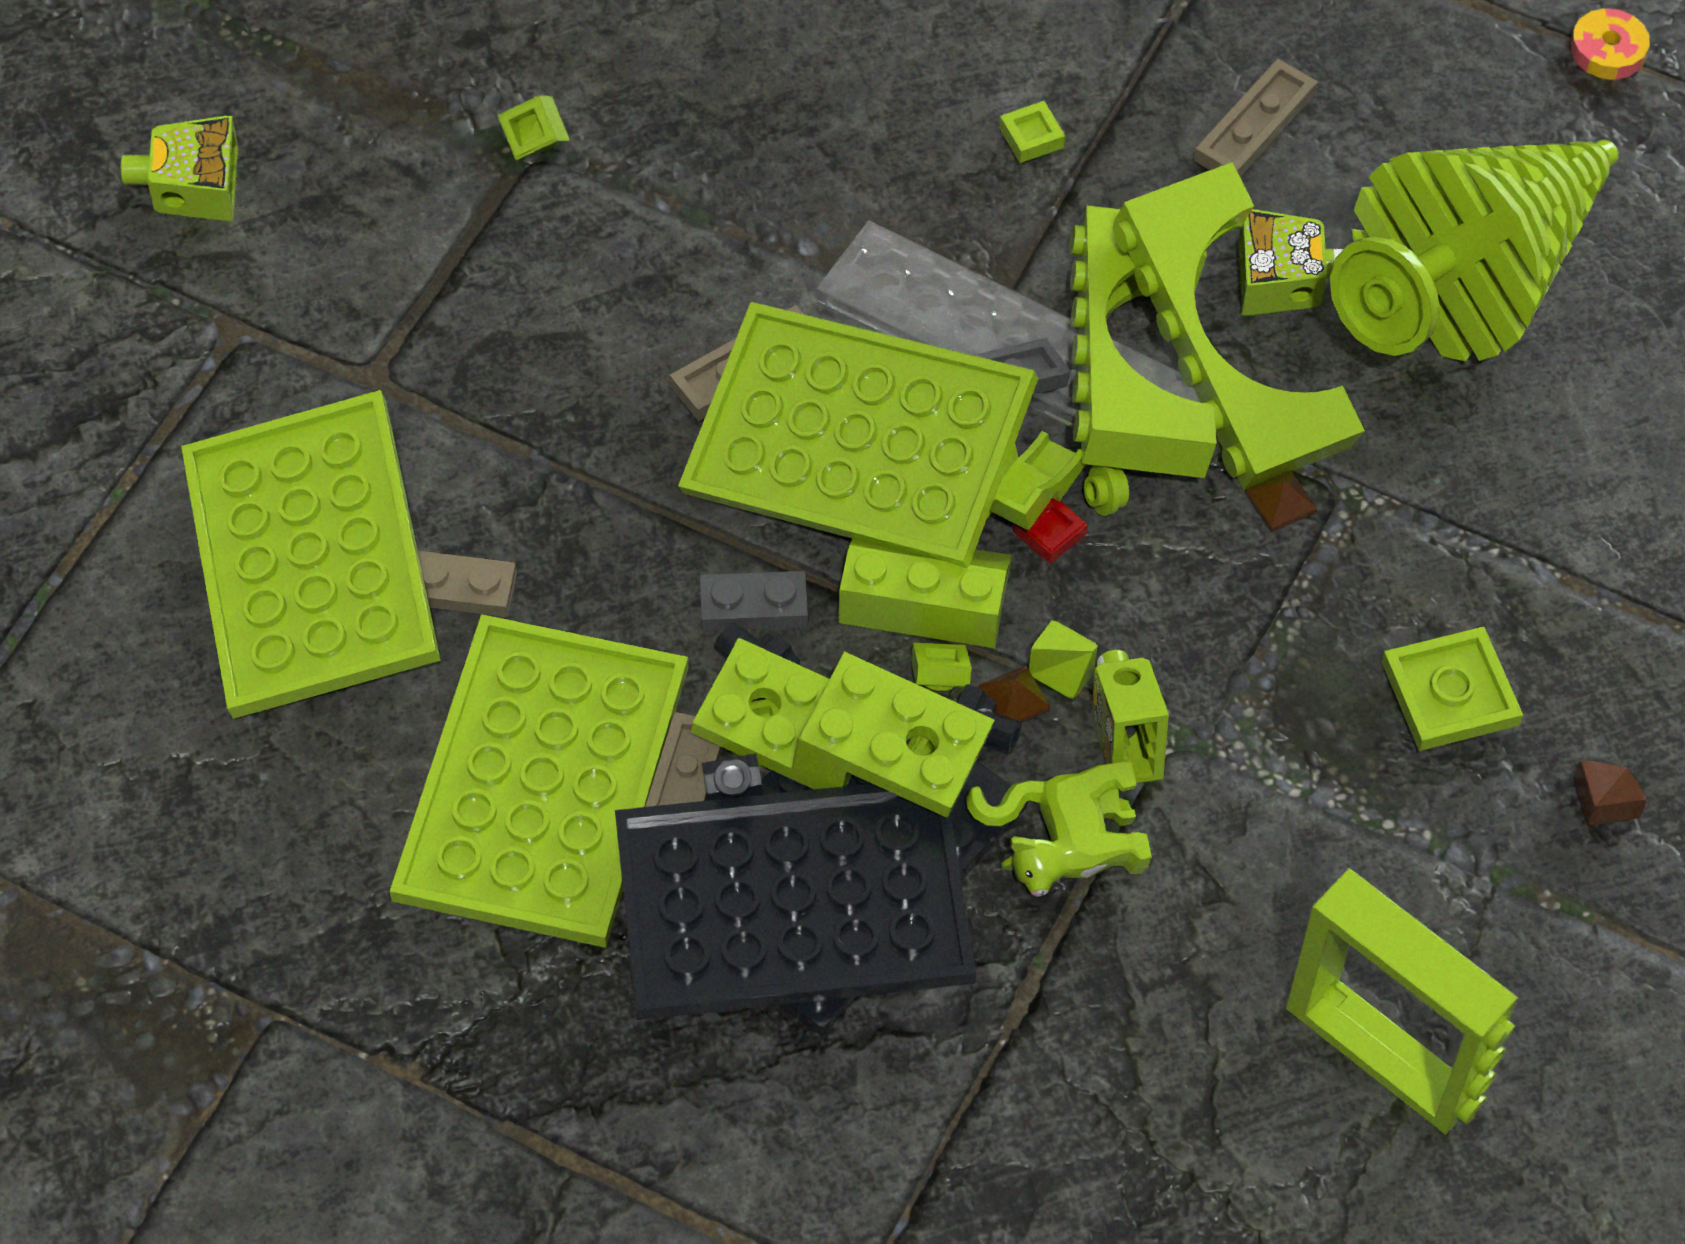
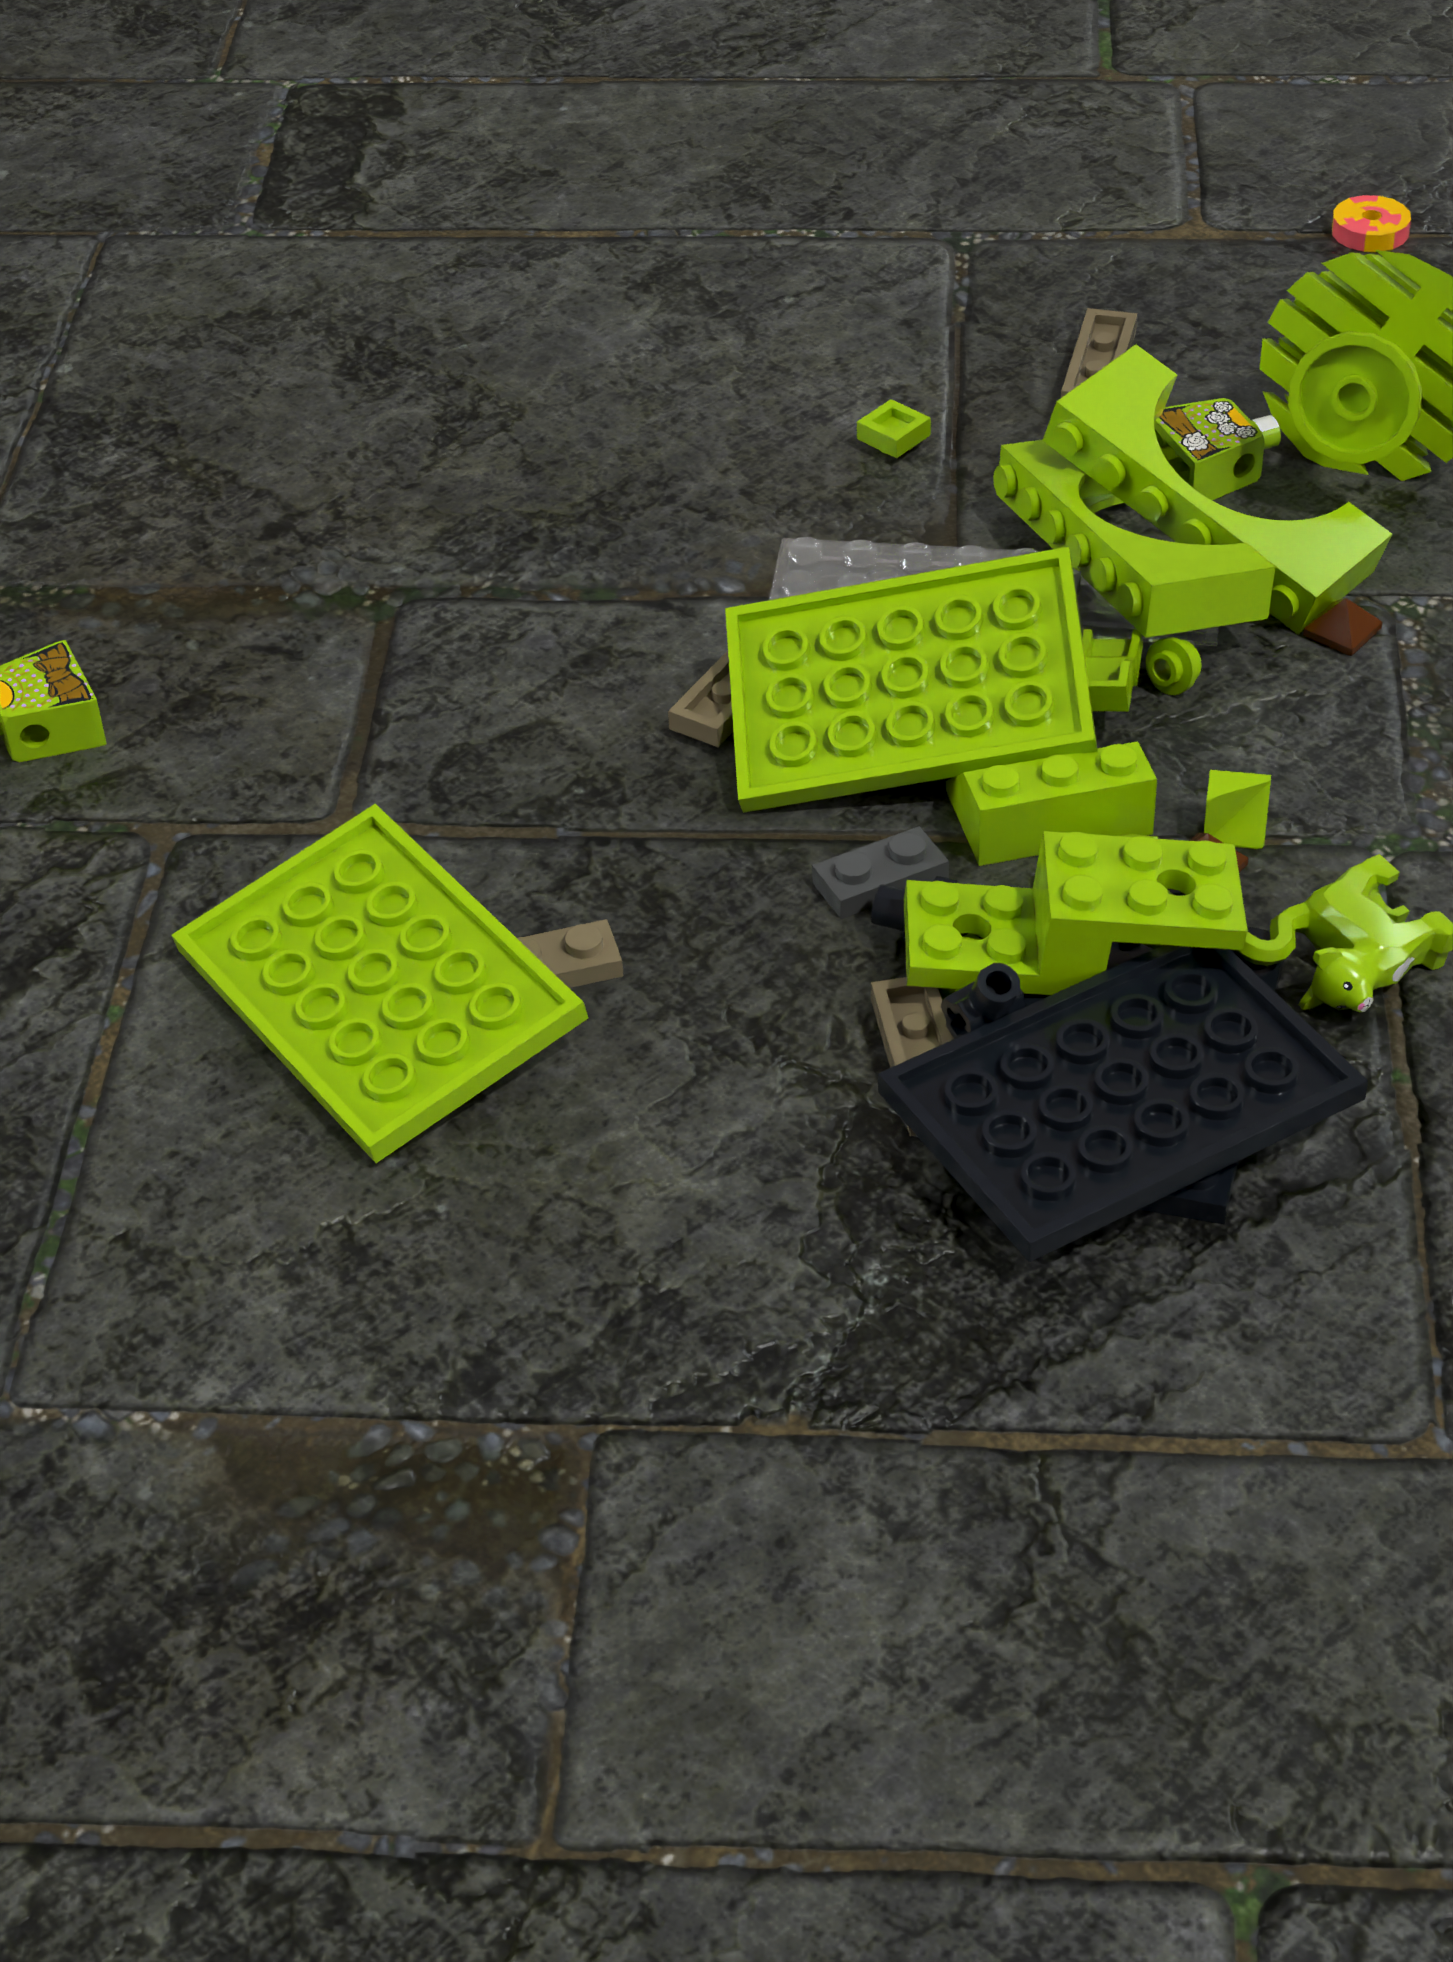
camera: 20 degrees left, 15 degrees down
lime plate [390,614,689,948] -> none
lime slope [497,95,569,161] -> none
red tile [1013,498,1088,564] -> none
lime torso [1092,650,1169,783] -> none

